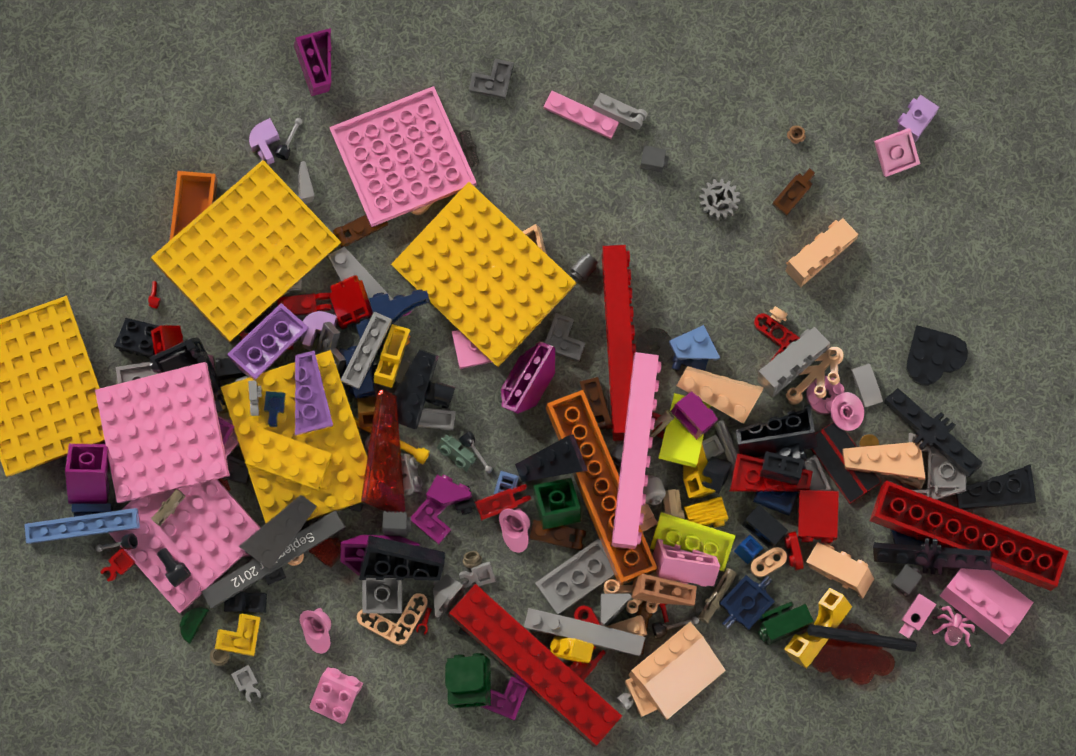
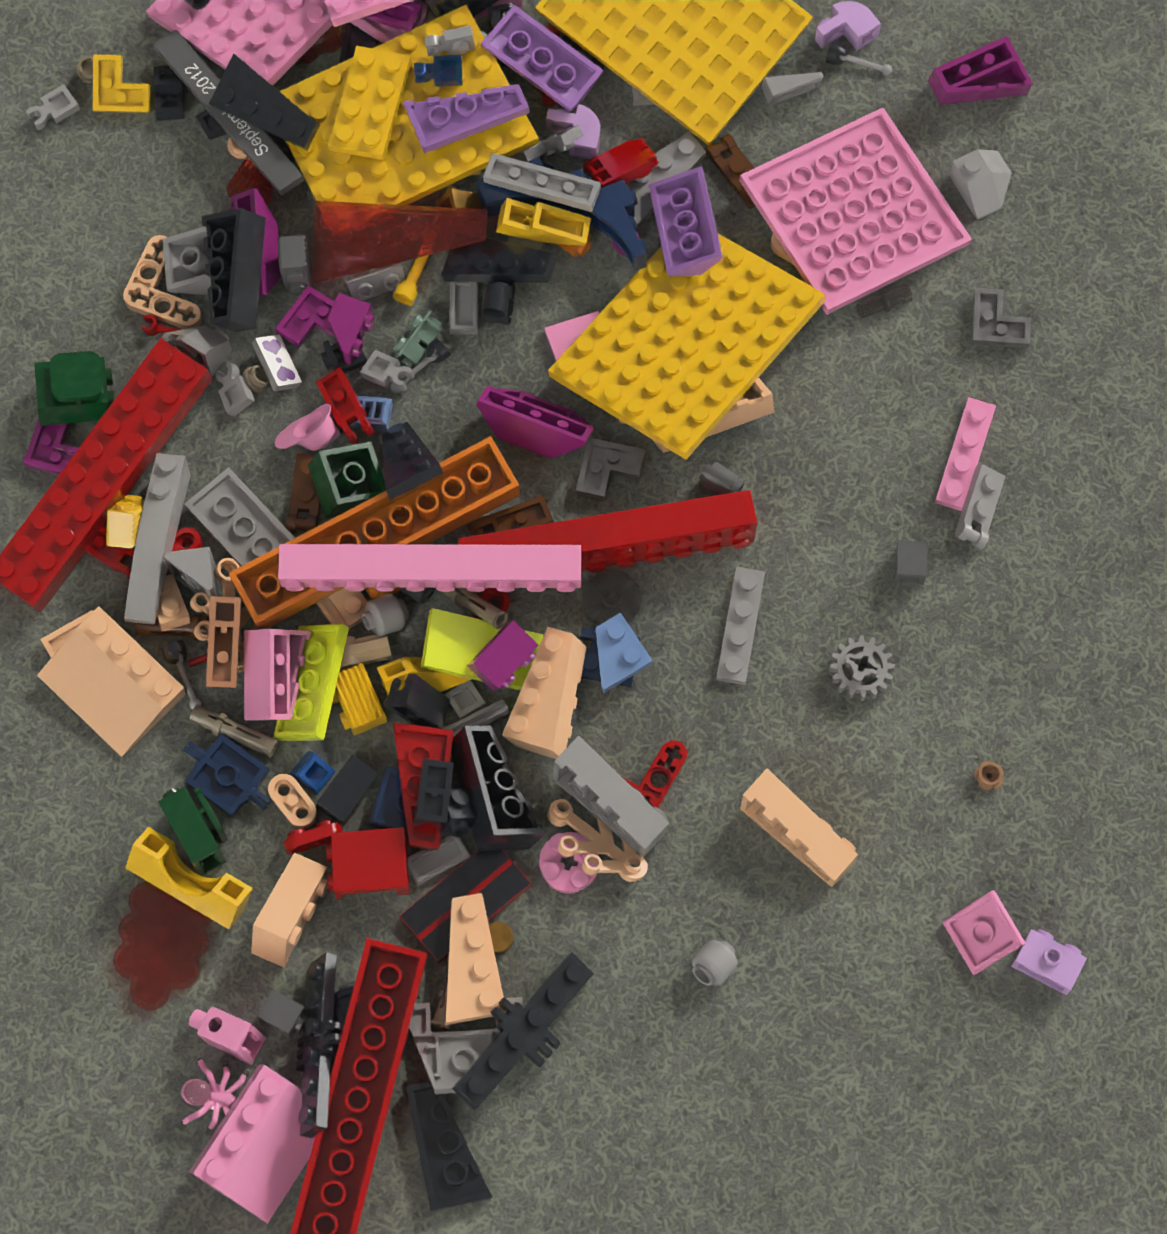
camera: 85 degrees right, 5 degrees down
dark green tile [180,607,209,644] -> none
red hinge [277,293,332,316] -> none
bright pink piece [299,608,331,654] -> none
bright pink bracket [310,667,363,724] -> none
light grey hinge [617,693,634,710] -> none
light nougat plate [769,306,788,322] -> none
reddish brown hinge [772,168,815,217] -> none
black axle [807,624,917,652] -> none
bright pink dish [831,392,864,431] -> none
light grey slope [851,364,883,407] -> none
black plate [906,325,968,386] -> none
none -> tile [252,334,302,391]
none -> light grey plate [360,350,415,391]
none -> medium lavender slope [649,166,723,277]
none -> light grey head [692,940,738,986]
none -> light grey plate [716,567,765,685]
none -> light grey slope [949,149,1012,220]

